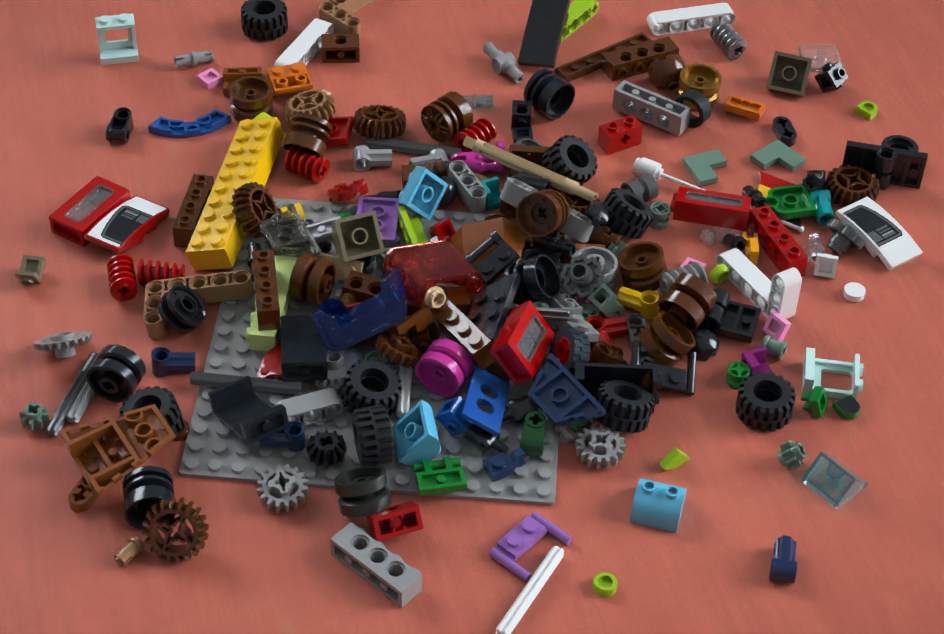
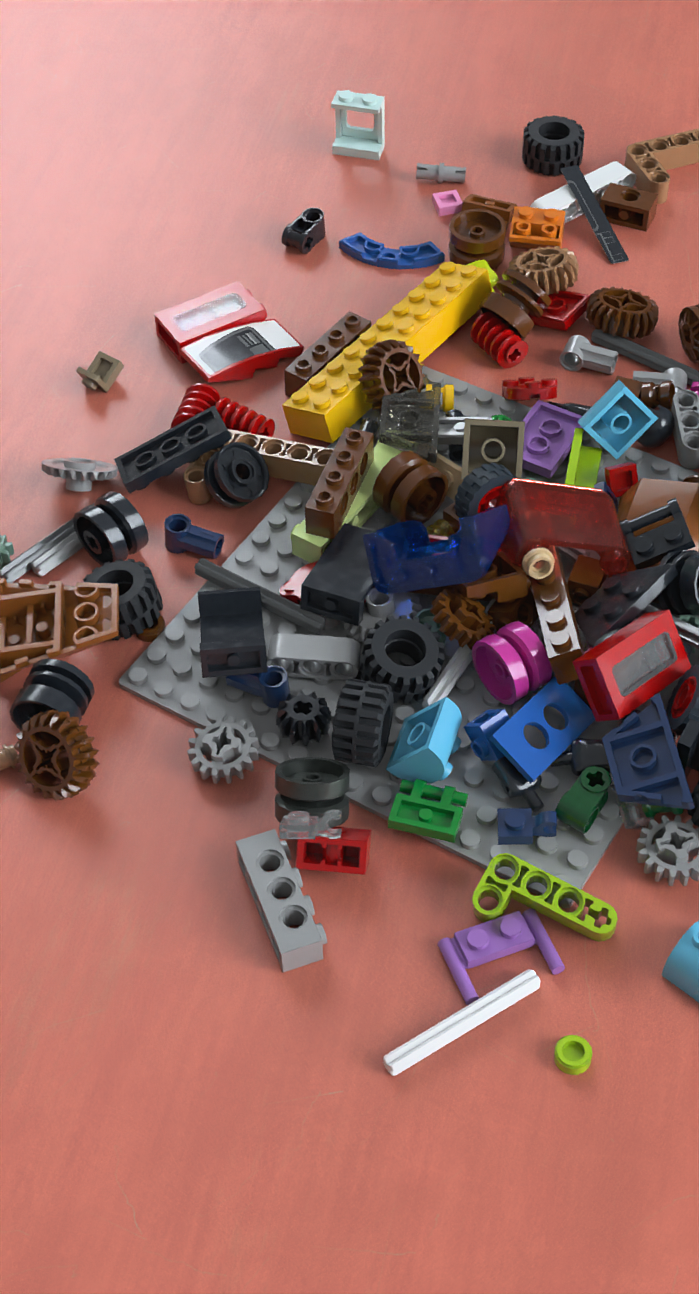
camera: 30 degrees right, 5 degrees up
none -> black plate [114,405,232,494]
none -> clear plate [279,810,342,839]
none -> black wheel [454,463,524,534]
none -> lime beam [472,853,618,942]
none -> black sticker [560,165,629,264]

